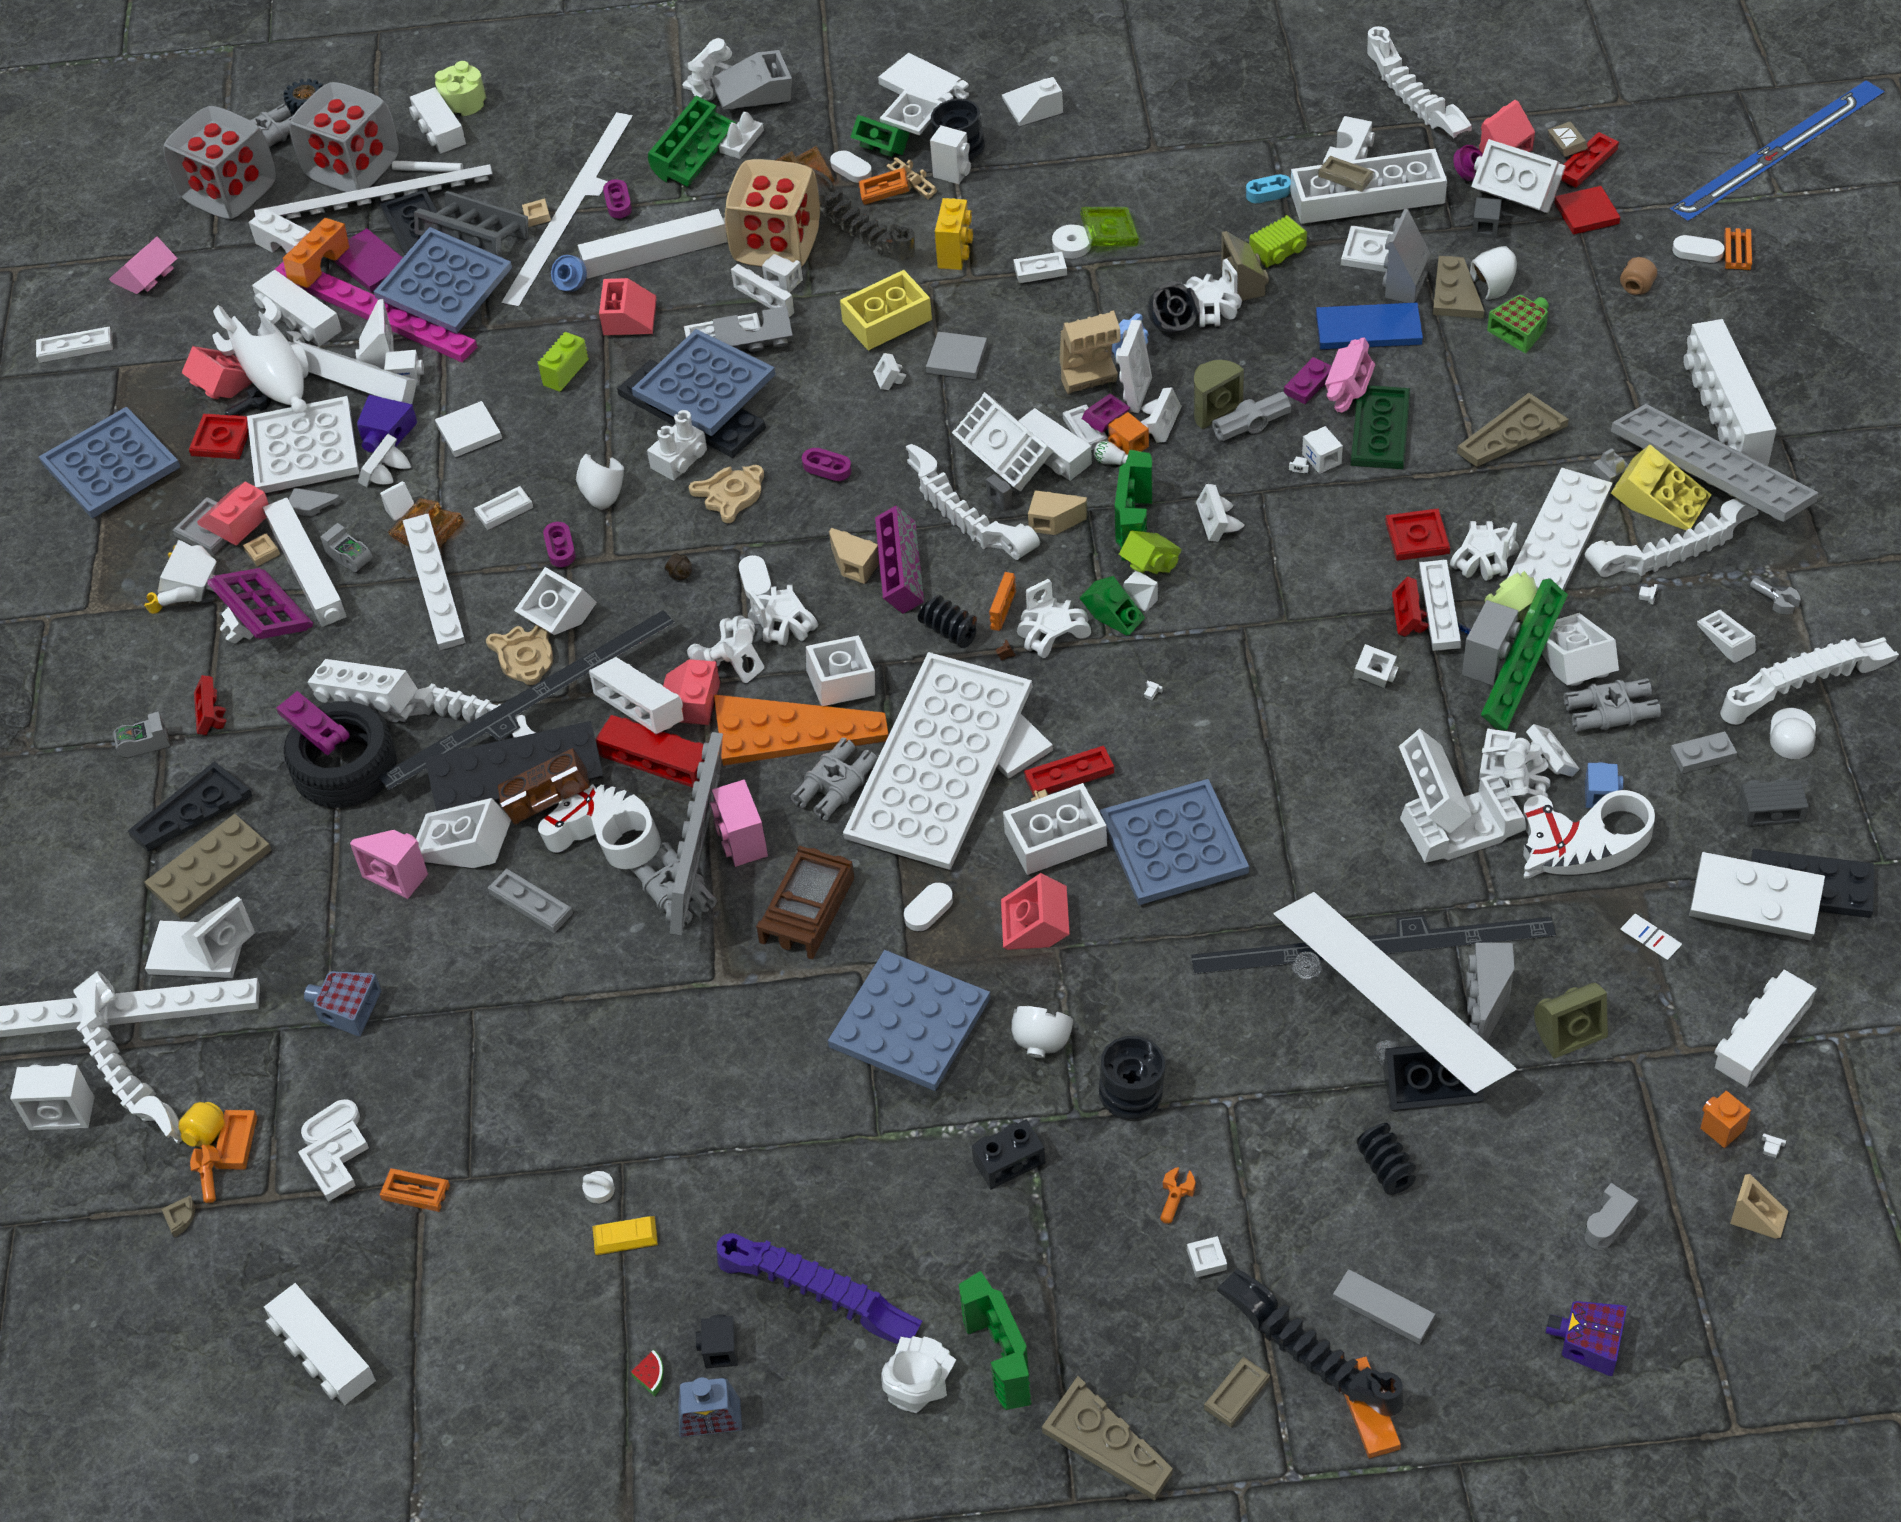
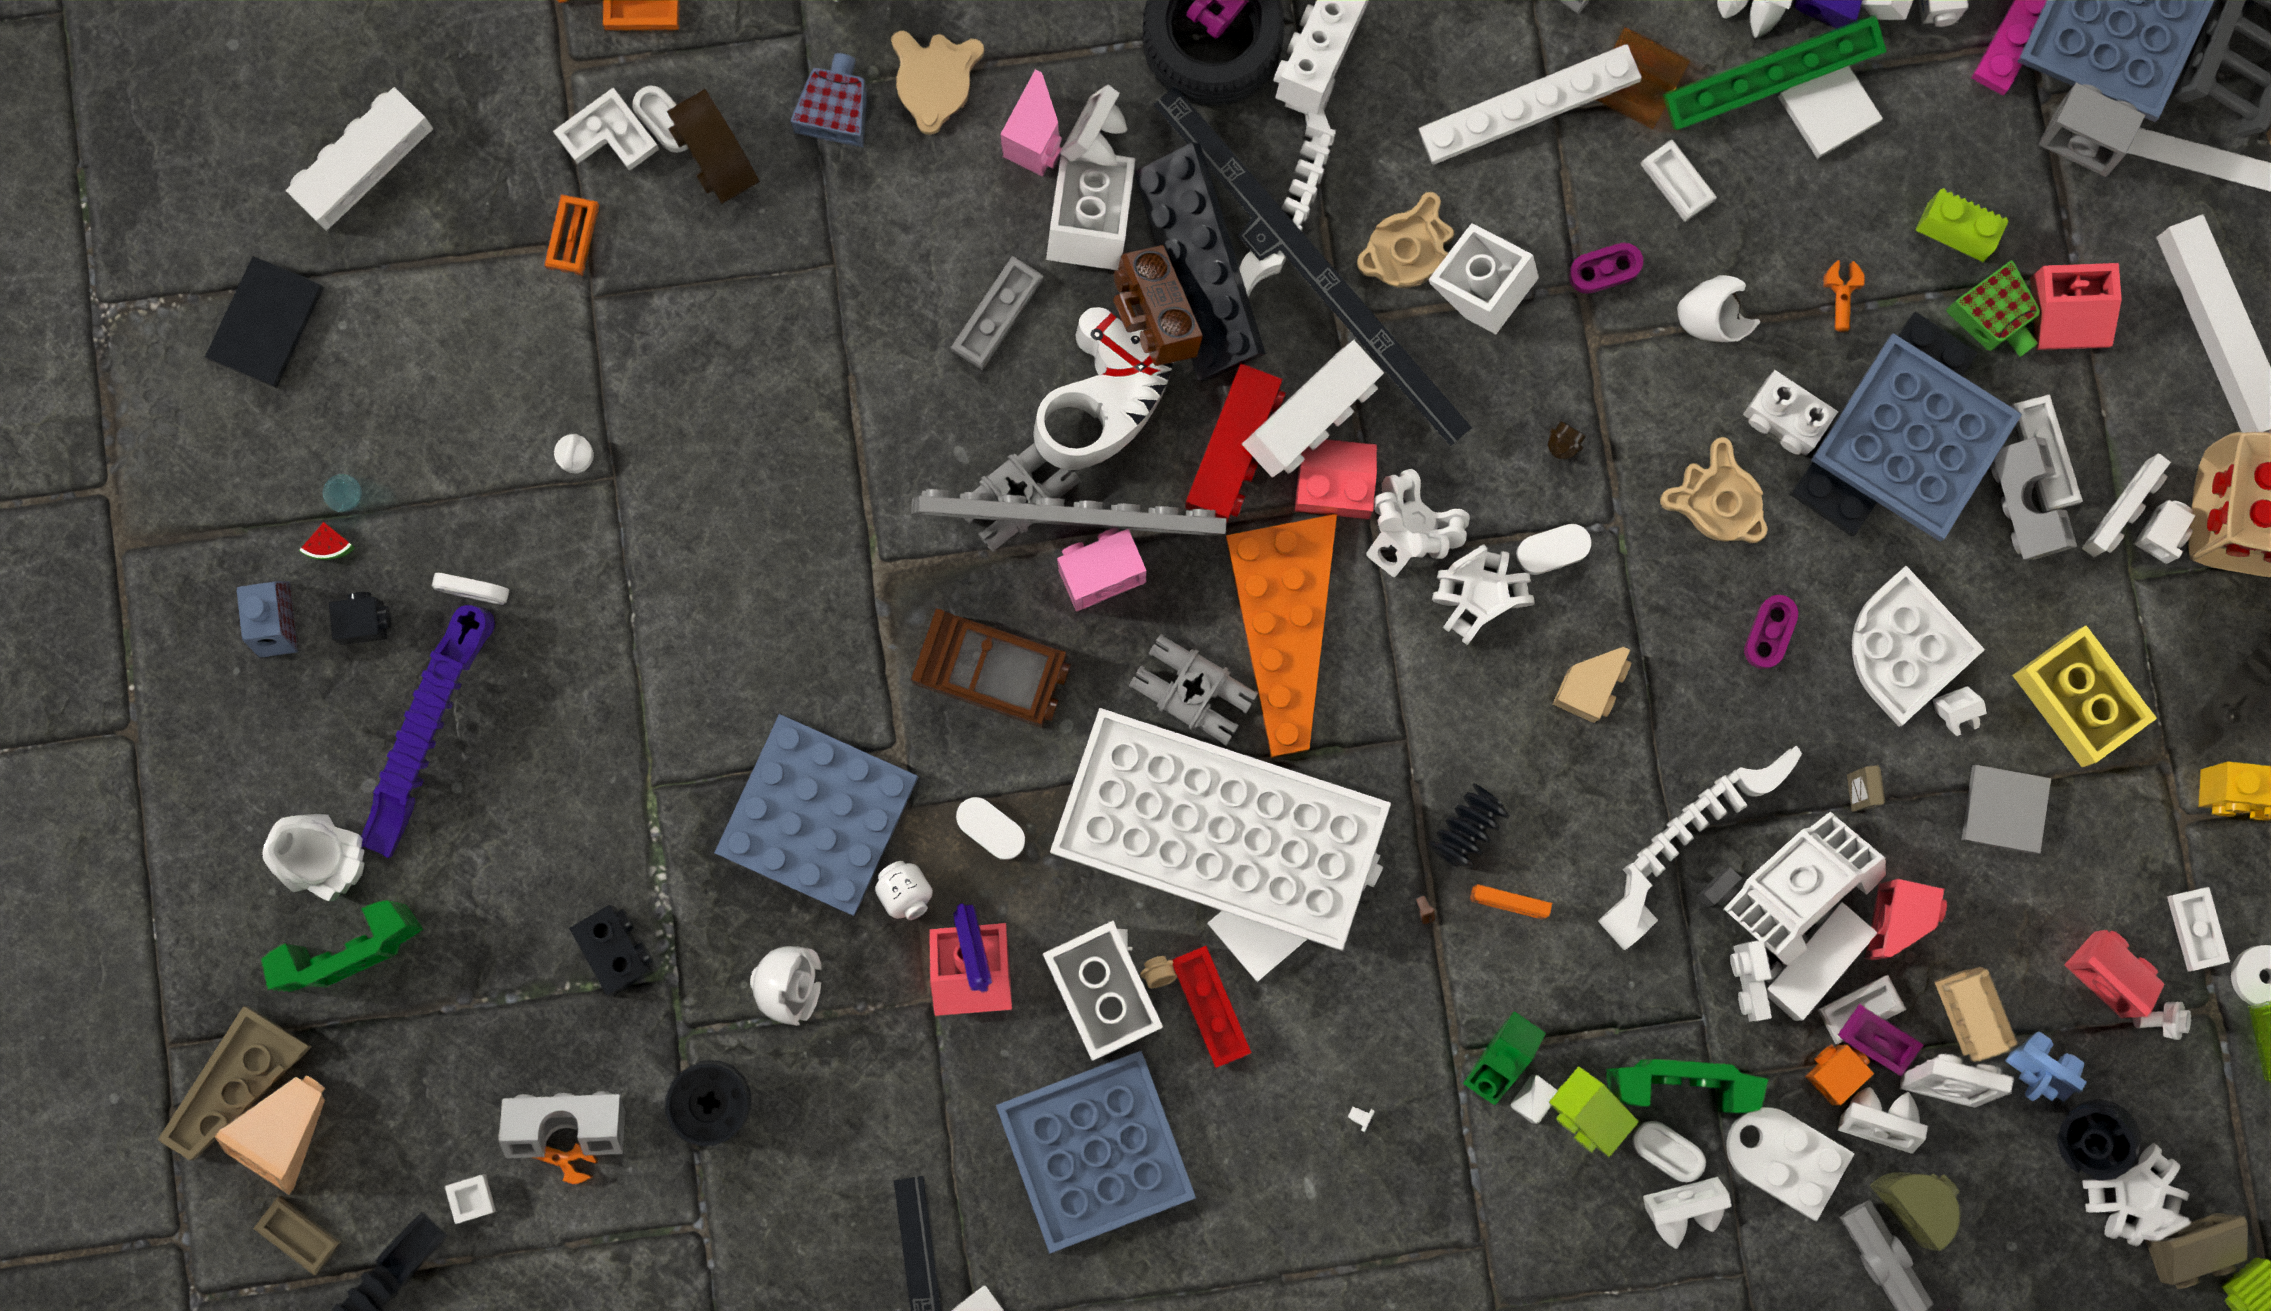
camera: 80 degrees right, 30 degrees up
white slope [380,481,416,521] -> none
medium blue plate [551,255,587,292] -> none
yellow tile [592,1216,658,1255] -> none
white brick [806,635,875,706] -> none
magenta brick [875,506,924,614] -> none
white piece [1017,579,1091,658] -> none
tan slope [1028,490,1087,535] -> none
white piece [1094,441,1128,465] -> none
none -> black tile [205,256,324,388]
none -> light nougat slope [215,1076,325,1195]
none -> clear light blue plate [323,474,362,512]
none -> white tile [432,573,509,605]
none -> arch [499,1091,625,1158]
none -> dark brown brick [667,89,760,204]
none -> white head [875,861,932,920]
none -> tan tile [891,31,984,135]
none -> dark purple axle [953,903,992,993]
none -> white tile [1060,85,1127,166]
none -> white tile [1632,1121,1706,1182]
none -> green plate [1662,16,1887,130]
none -> white plate [1726,1107,1855,1221]
none -> white plate [1730,940,1772,1022]
none -> orange bar [1823,260,1864,332]
none -> dark tan tile [1847,765,1885,812]
none -> white plate [1852,566,1985,727]
none -> coral slope [1865,879,1947,960]
none -> bright green torso [1946,260,2040,357]
none -> light grey brick [2039,83,2145,177]
none -> coral slope [2064,930,2164,1018]
none -> white plate [2133,1002,2191,1040]

